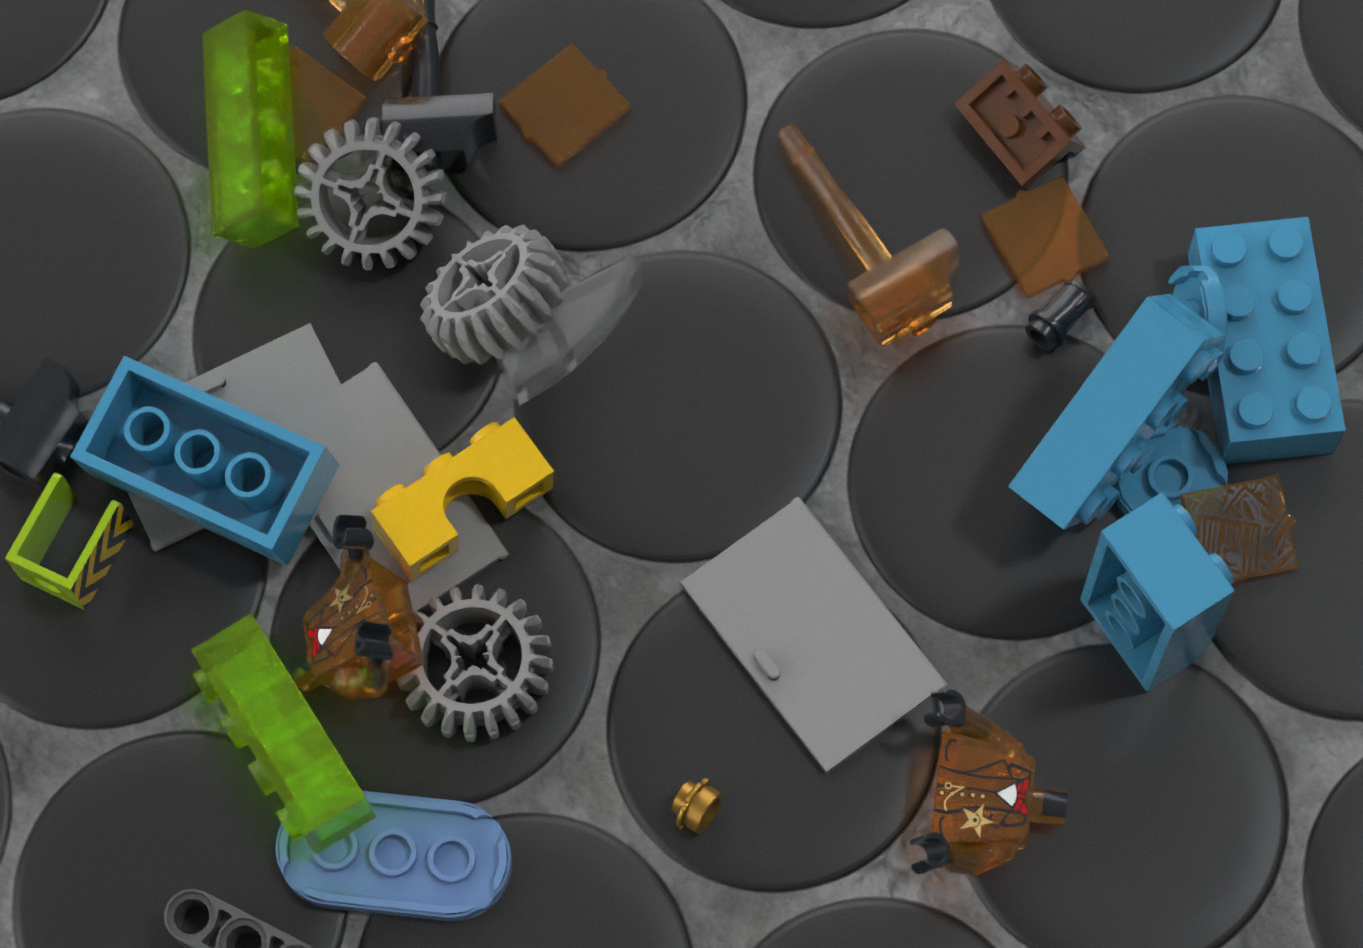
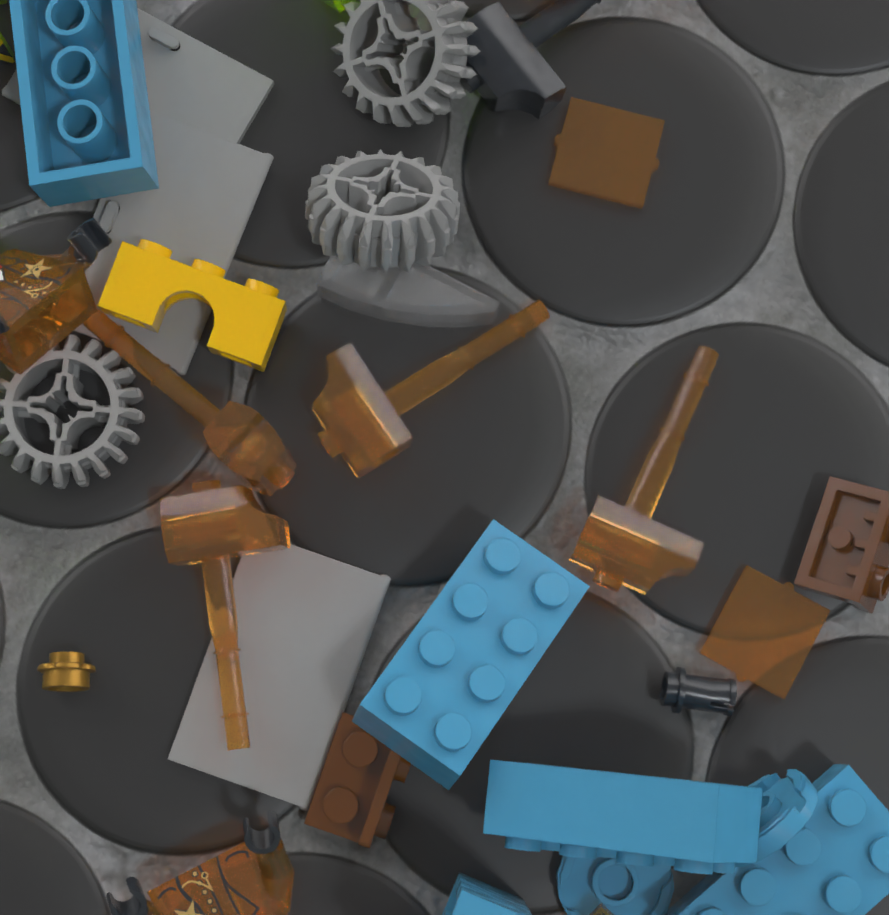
camera: 50 degrees right, 10 degrees up
none -> clear orange piece [83,308,297,496]
none -> clear orange piece [160,480,290,751]
none -> reddish brown bracket [304,712,411,848]
none -> clear orange piece [313,300,550,479]
none -> dark azure brick [352,519,590,790]

